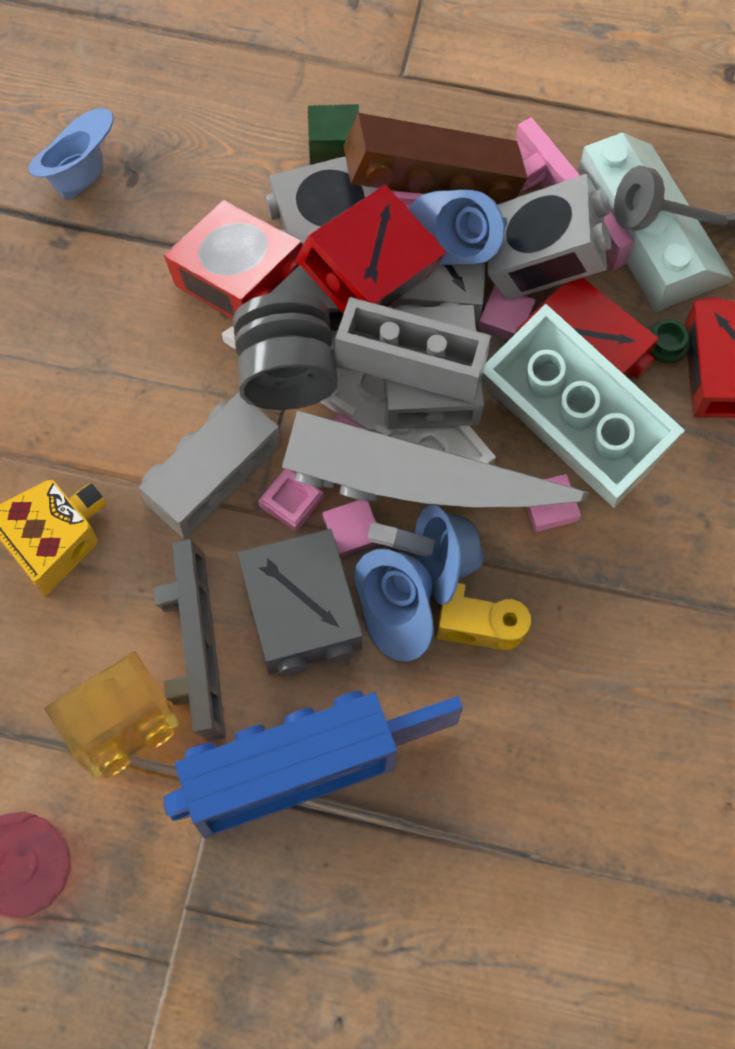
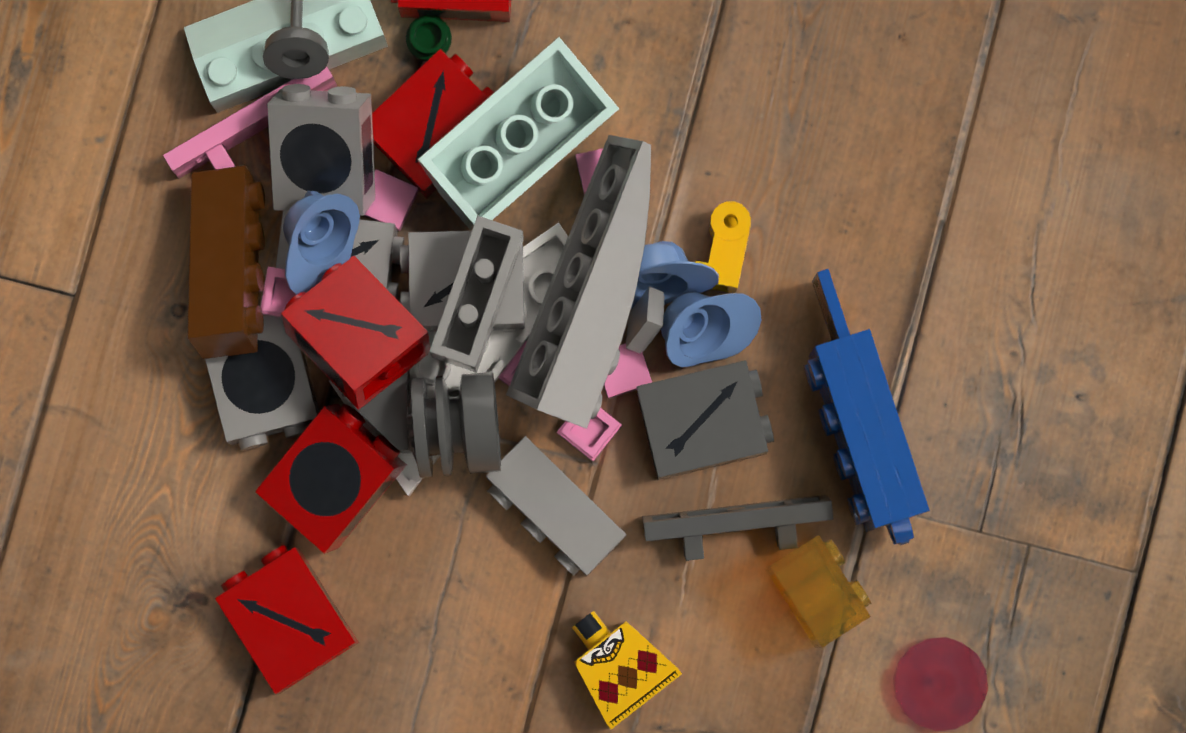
camera: 85 degrees left, 15 degrees up
medium blue piece [28,108,114,200] -> none
dark green brick [308,104,359,165] -> none
none -> red brick [215,545,359,694]

